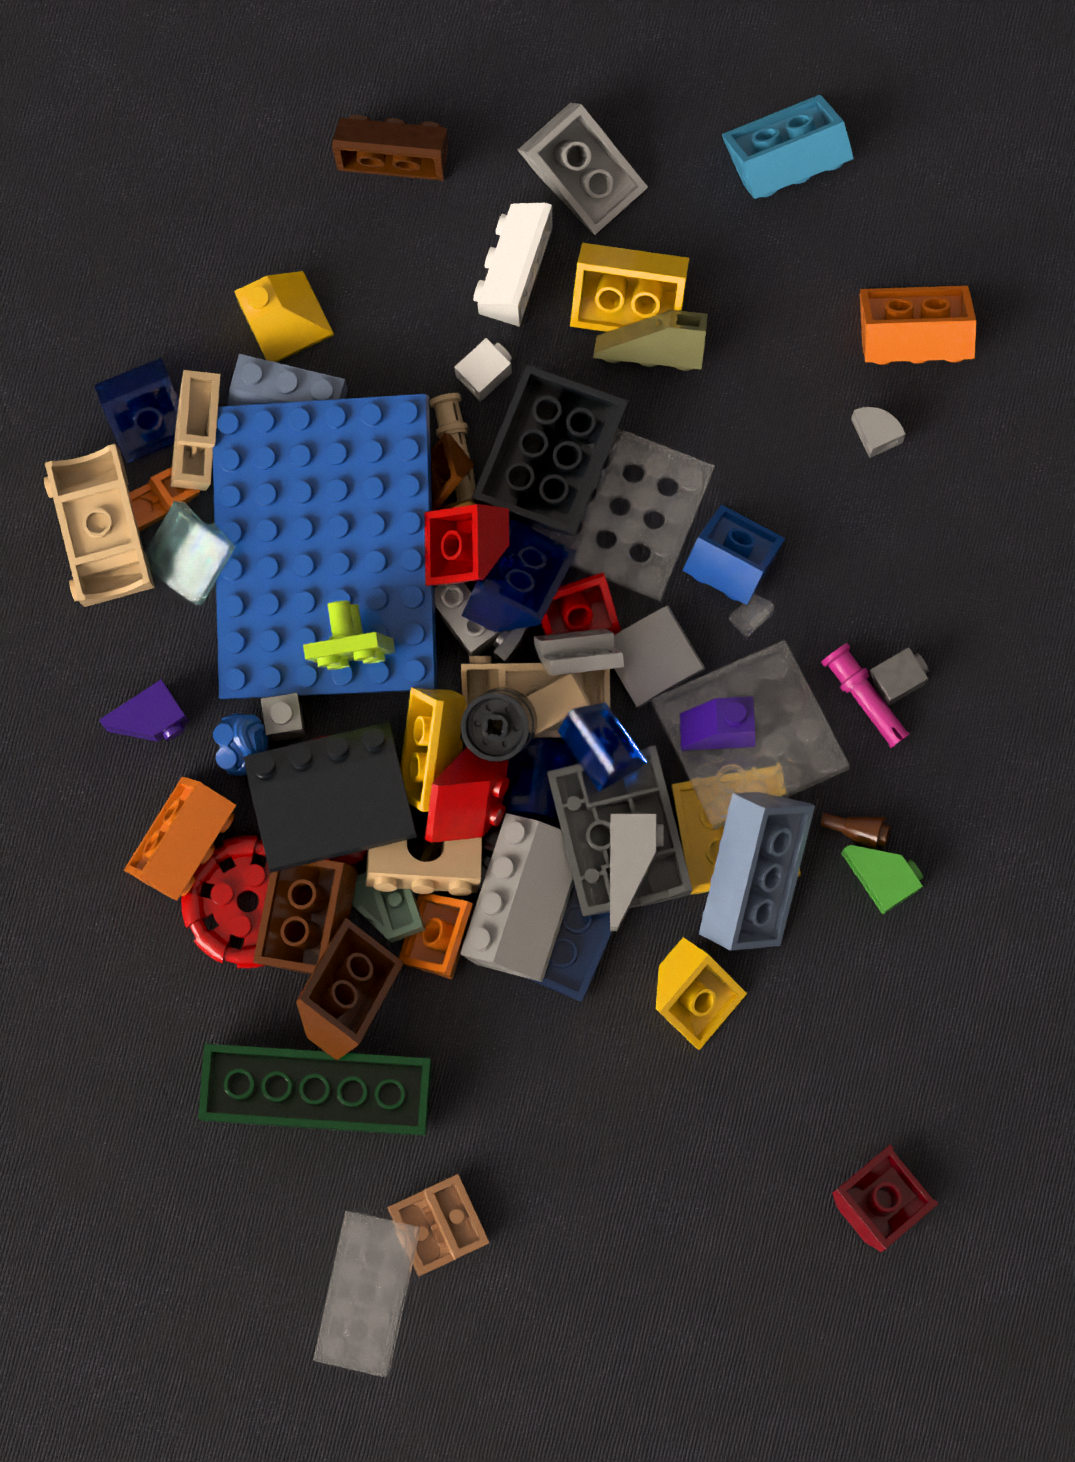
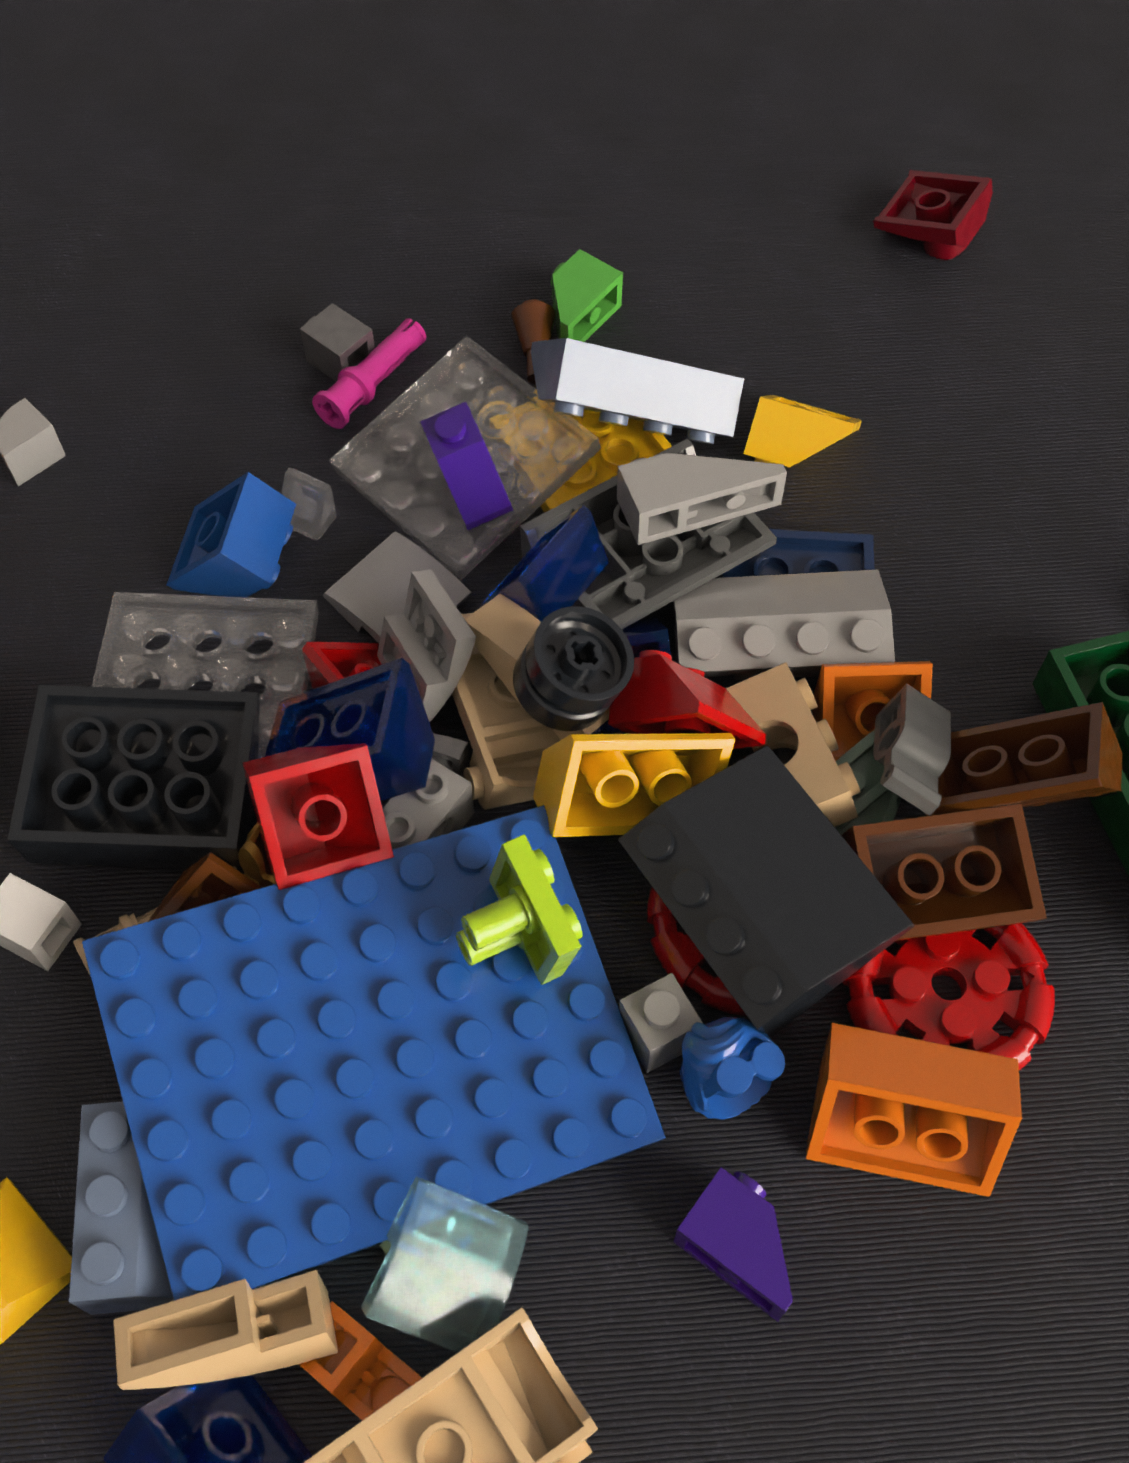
camera: 115 degrees left, 20 degrees down
none -> dark grey piece [873,683,951,816]

